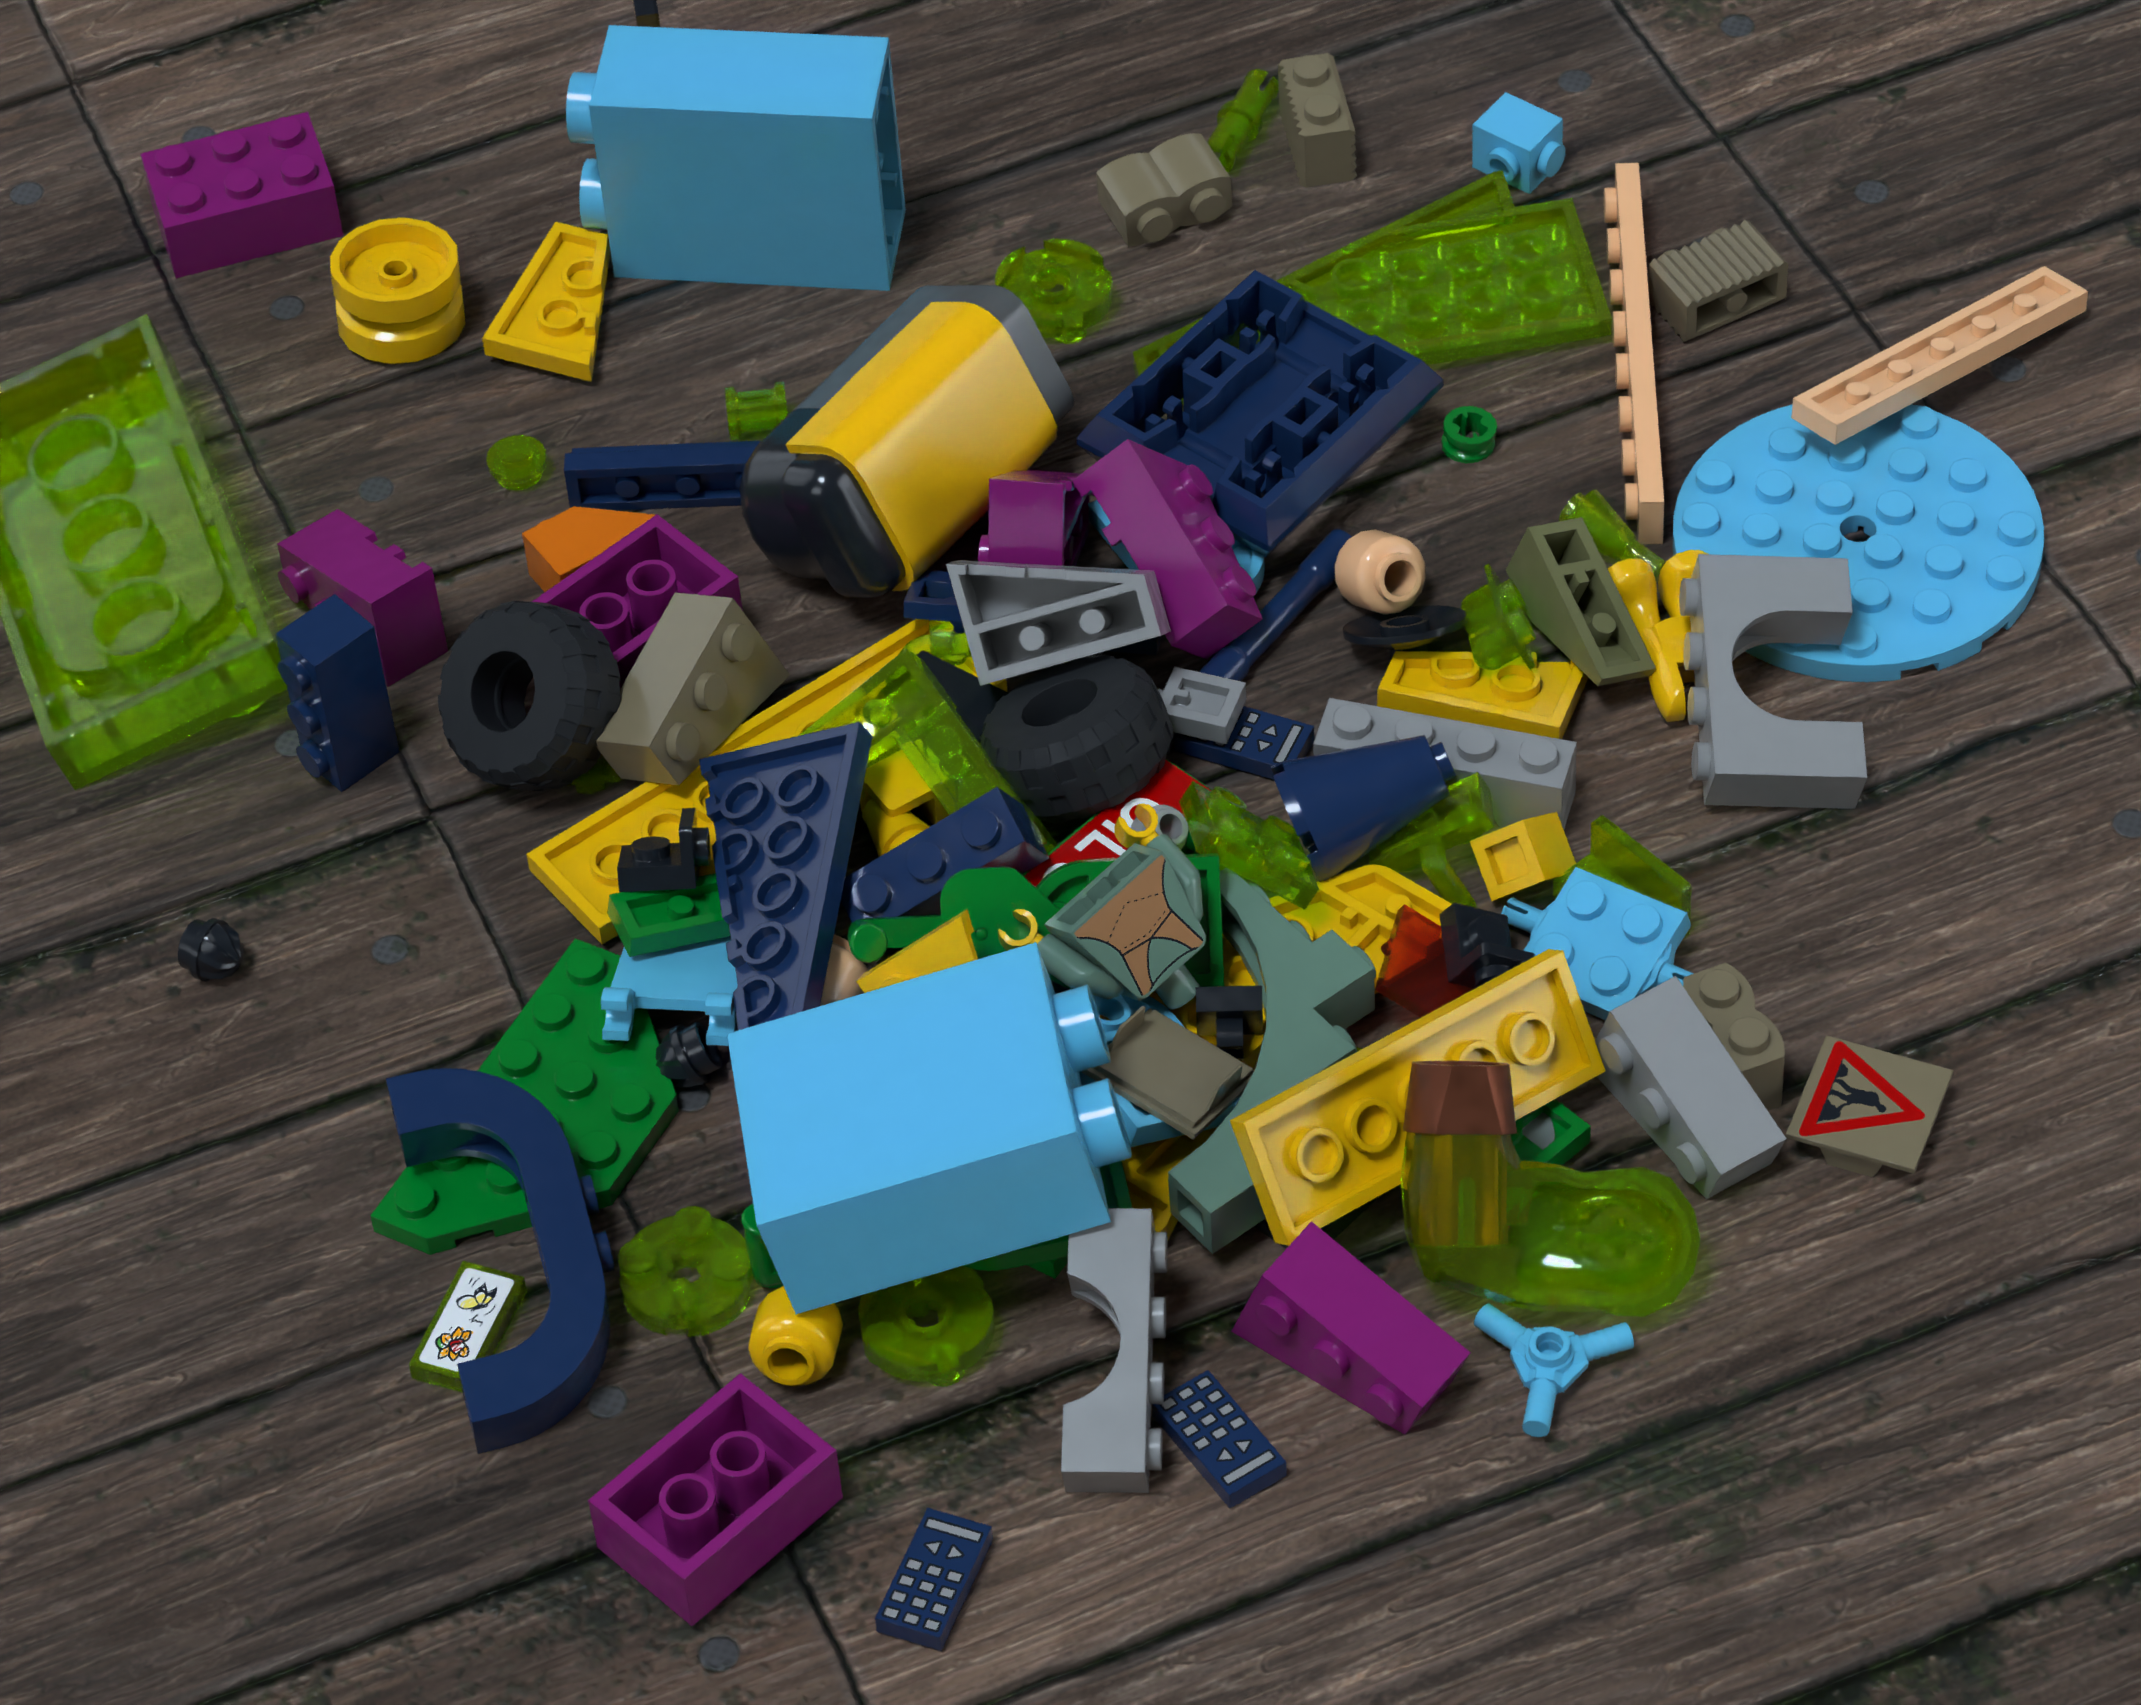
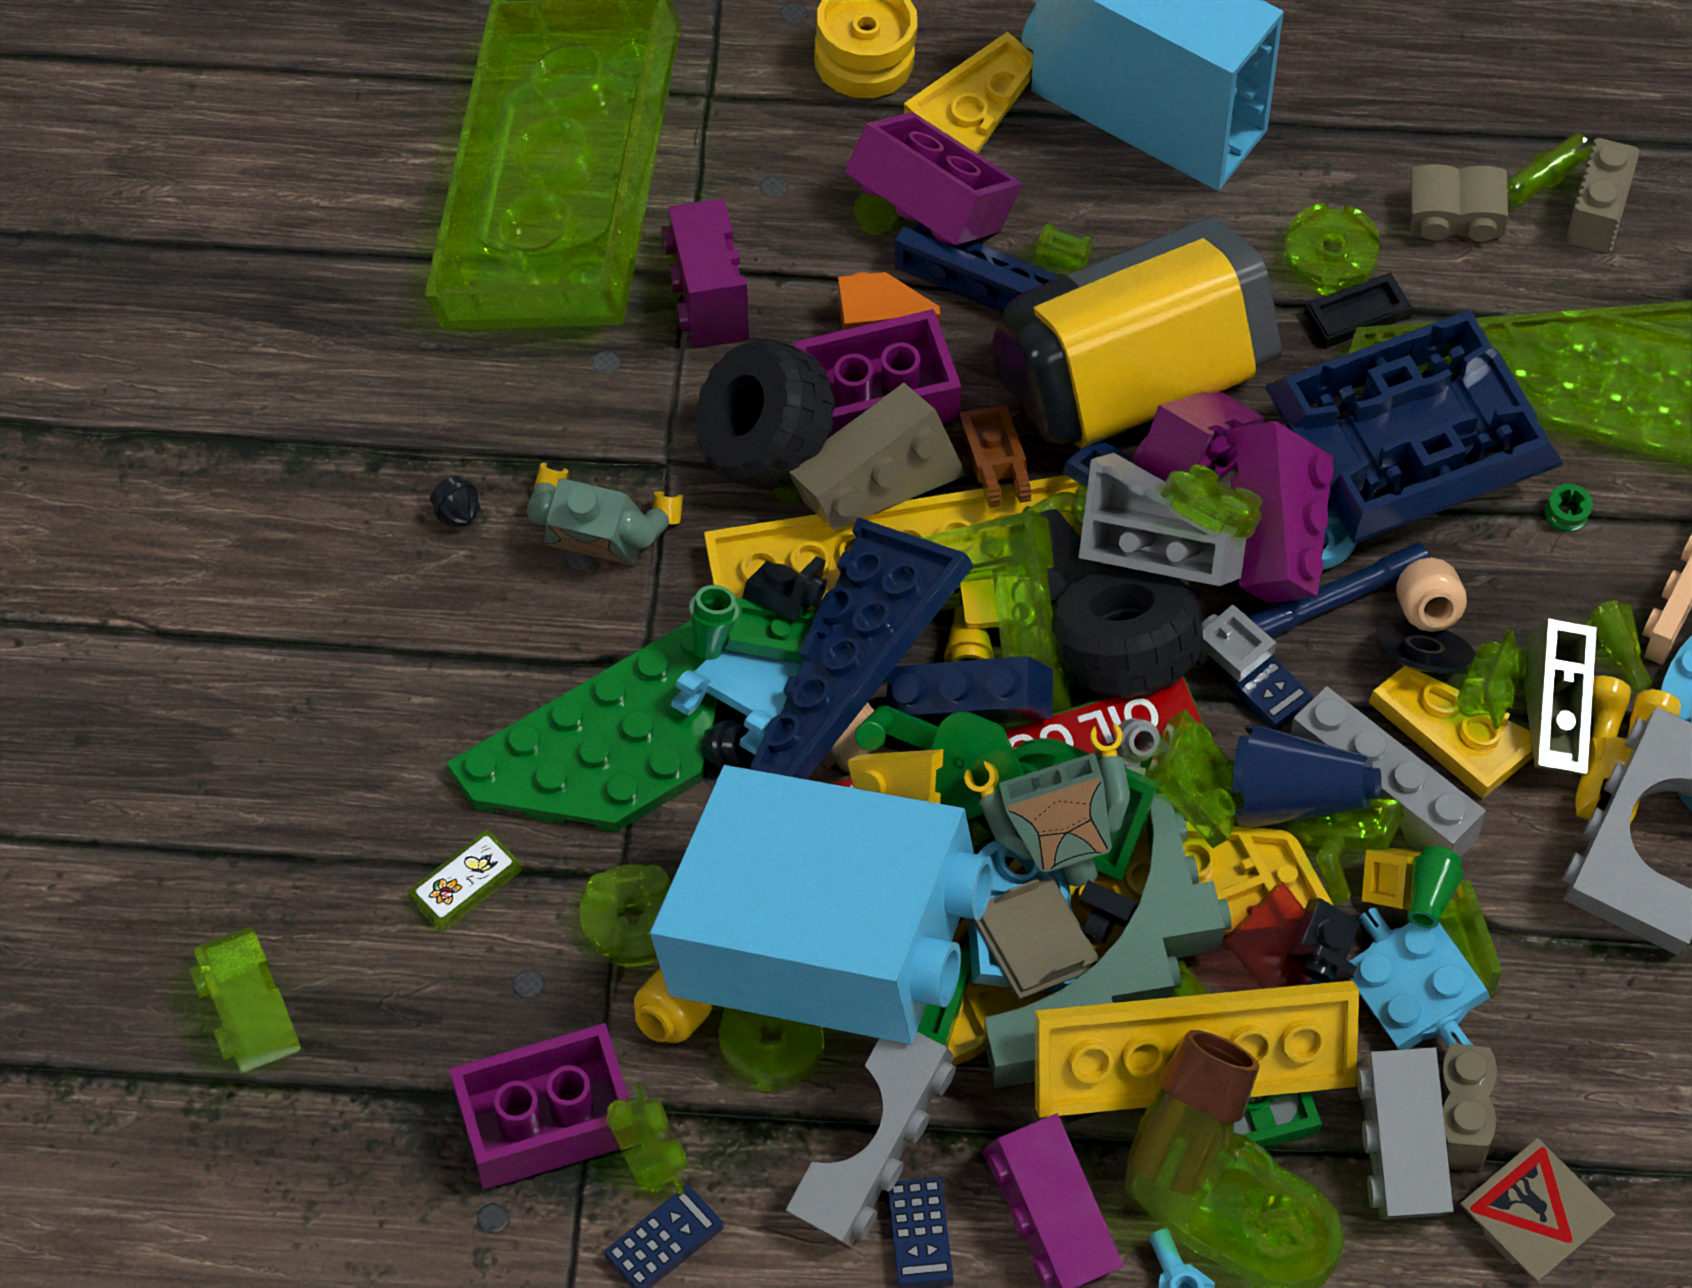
camera: 25 degrees right, 10 degrees up
dark blue brick [275,594,400,792] -> none
dark blue arch [386,1068,615,1454] -> none
none -> clear neon green brick [189,926,302,1073]
none -> sand green torso [527,463,683,566]
none -> clear neon green hinge [606,1081,688,1195]
none -> green cone [689,585,740,660]
none -> magenta brick [844,112,1023,246]
none -> dark orange hinge [959,405,1031,508]
none -> clear neon green plate [1161,464,1263,538]
none -> black tile [1304,272,1413,349]
none -> green cone [1407,846,1464,928]

